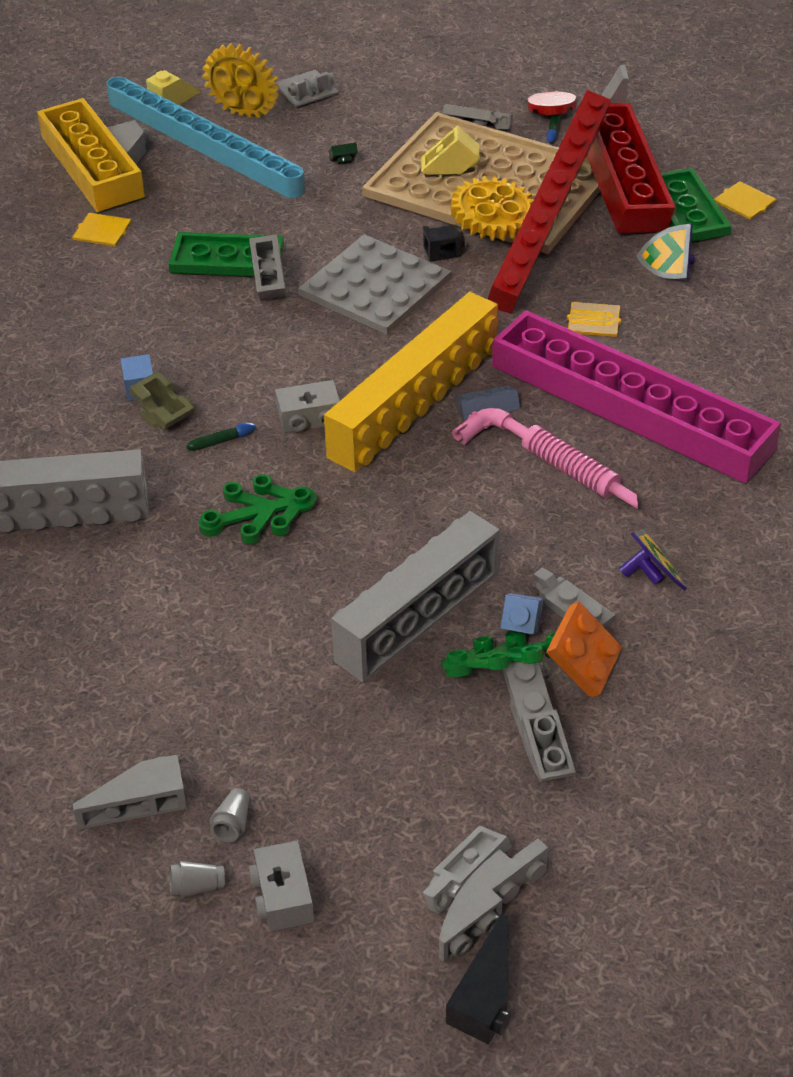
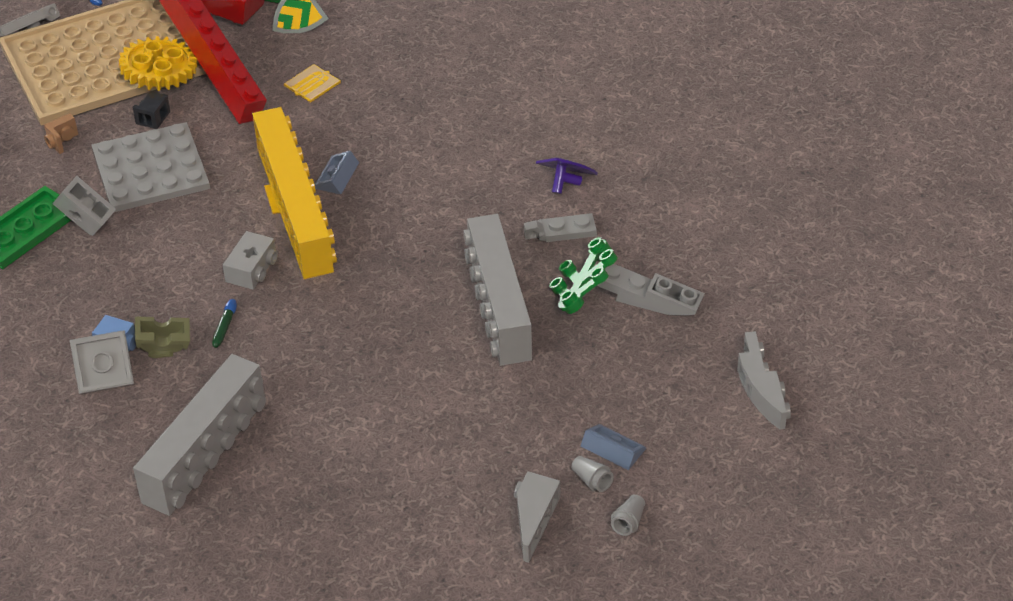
camera: 55 degrees left, 0 degrees up
green plant [198,474,317,544] -> none
light grey brick [248,840,314,932] -> none
light yellow slope [421,125,480,175] -> none
light grey hinge [422,826,511,914] -> none
black slope [446,913,511,1045] -> none
bright pink piece [452,408,638,509] -> none
dark pink brick [492,310,781,484] -> none
medium blue brick [500,593,544,634] -> none
orange plate [546,601,622,697] -> none
none -> medium nougat bracket [44,113,78,154]
none -> light grey tile [70,330,134,394]
none -> sand blue slope [581,424,646,470]

